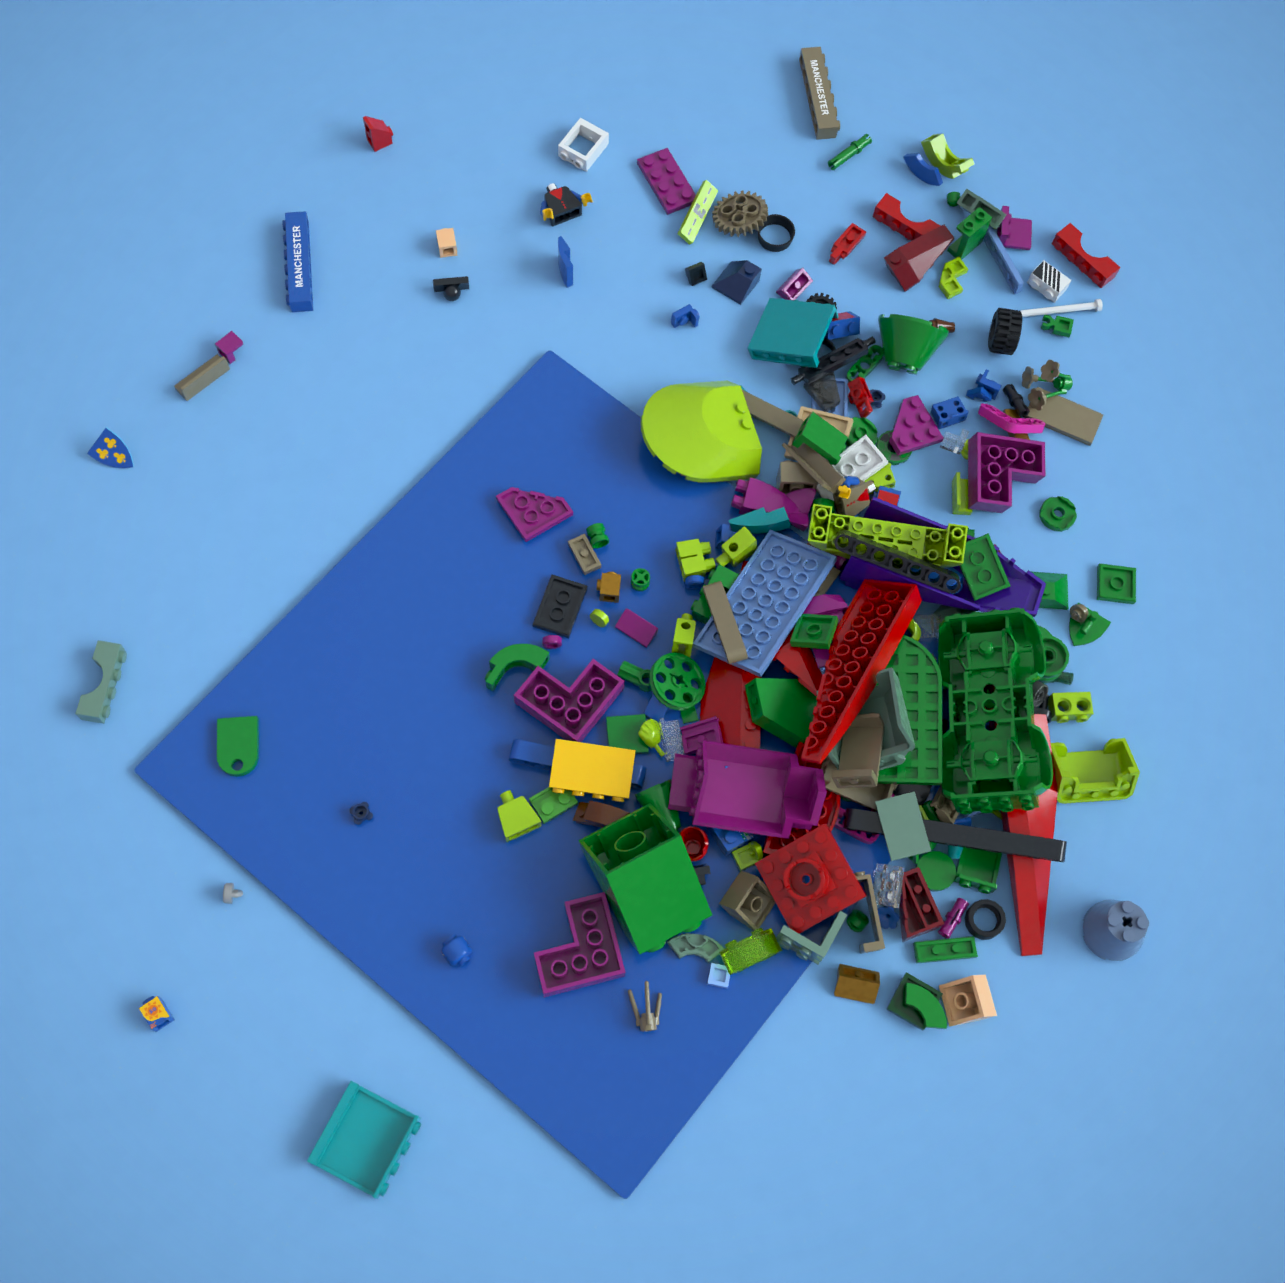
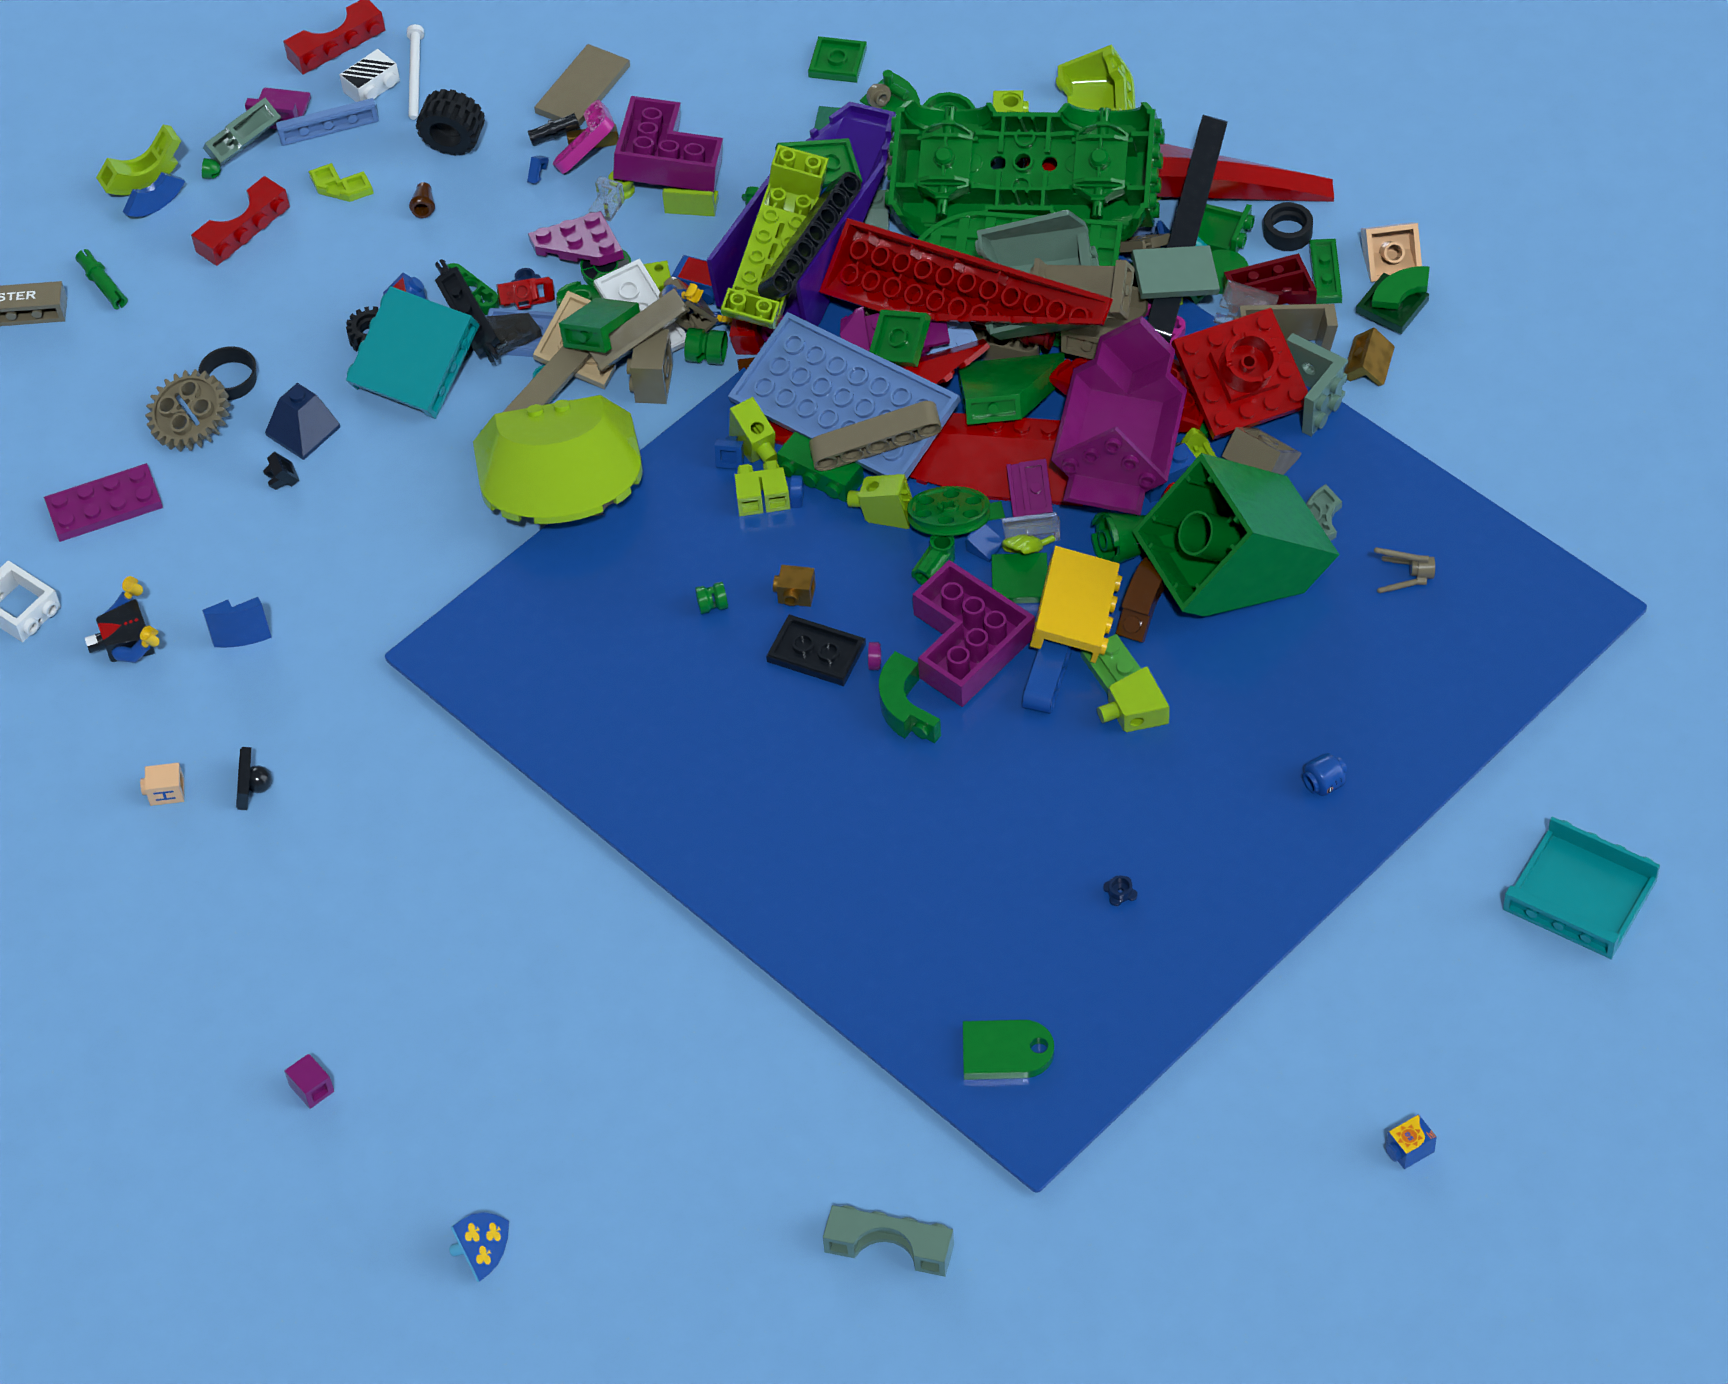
camera: 75 degrees left, 15 degrees down
dark tan panel [174,354,230,401] -> none
light grey tile [223,883,243,904] -> none
blue brick [282,211,313,312] -> none
magenta plate [496,487,573,542] -> none
magenta brick [534,892,626,998] -> none
dark tan plate [568,534,601,575] -> none
lime tile [590,609,609,627] -> none
magenta slope [615,608,658,648] -> none
green wheel [631,568,650,591] -> none
blue bracket [671,304,700,328] -> none
tile [677,180,718,245] -> none
light blue tile [707,963,732,989] -> none
clear neon green brick [719,928,782,975] -> none
teal slope [729,507,791,534] -> none
magenta hips [731,477,816,532] -> none
magenta slope [776,267,813,300] -> none
red hinge [829,223,866,265] -> none
green cone [878,314,949,375] -> none
dark red wedge [884,224,954,292] -> none
blue piece [930,396,969,429] -> none
magenta pin [938,898,969,939] -> none
green panel [947,207,992,260] -> none
blue bracket [975,369,1002,400] -> none
dark tan plant [1022,360,1073,410] -> none
green tile [1039,496,1077,532] -> none
green plate [1041,315,1074,338] -> none
sand blue cone [1083,900,1149,961] -> none

